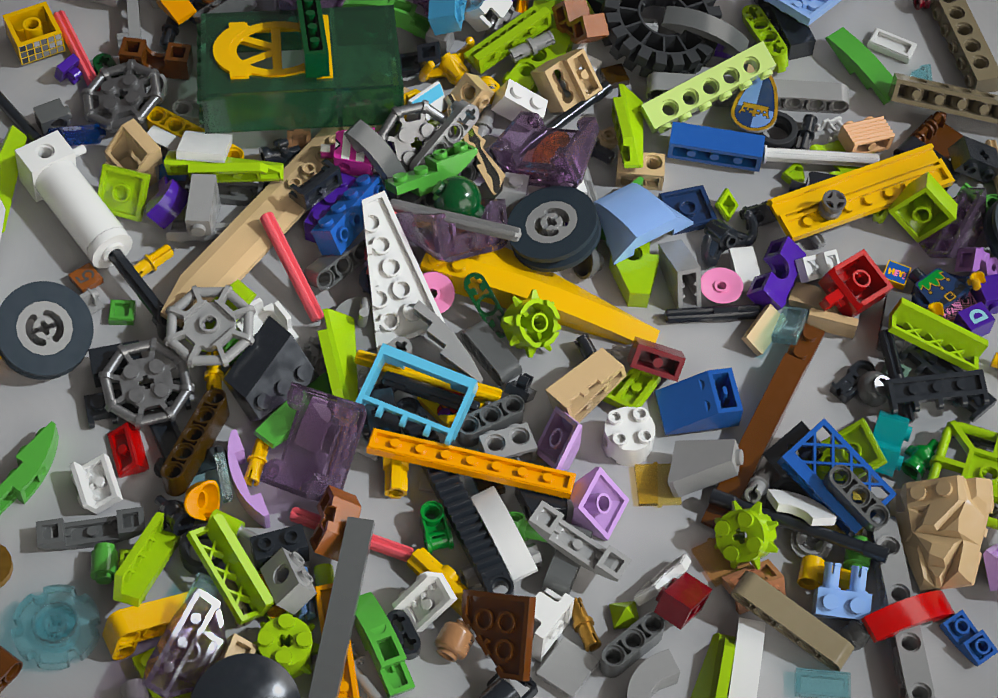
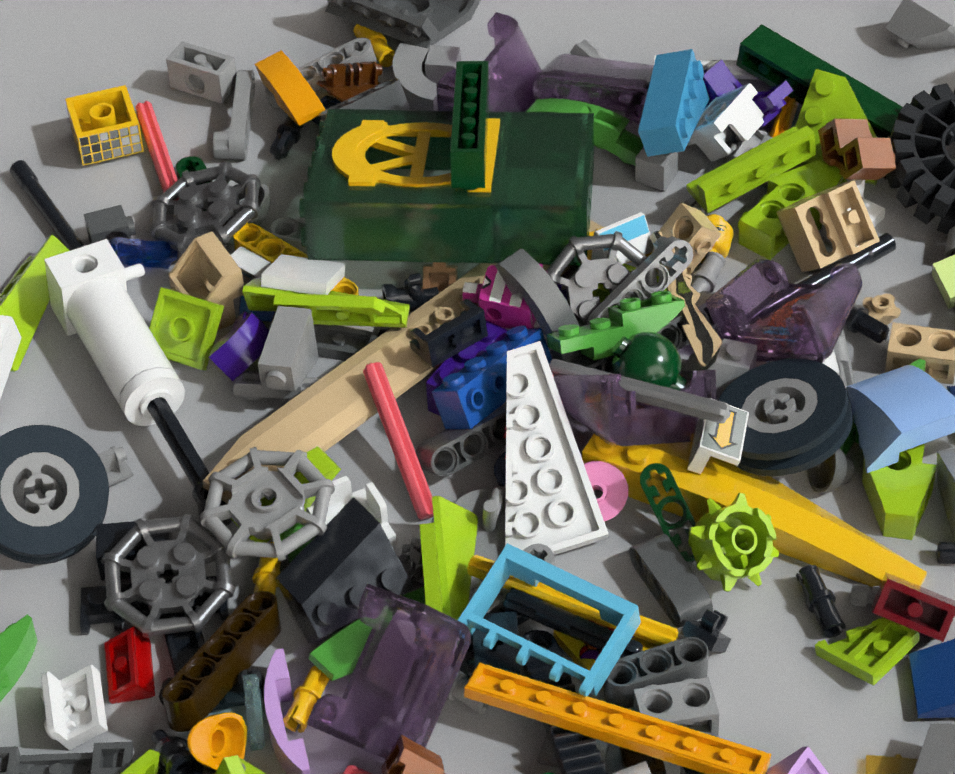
camera: 15 degrees right, 10 degrees down
dark purple tile [54,53,82,85] -> none
dark orange tile [68,262,104,293] -> none
bright green tile [108,300,136,326] -> none
reddish brown arch [118,37,194,80] -> none
yellow axle [133,244,174,277] -> none
yellow piece [383,457,409,499] -> none
black slope [396,41,441,78] -> none
light grey slope [413,300,483,384] -> none
yellow piece [418,37,475,86] -> none
white brick [491,79,548,131] -> none
light grey pin [508,30,555,63] -> none
lavender slope [537,406,582,471] -> none
tan wedge [545,348,627,423] -> none
dark brown tile [600,63,630,89] -> none
white brick [602,407,655,466] -> none
lime wedge [611,84,643,168] -> none
none -> panel [687,398,749,474]

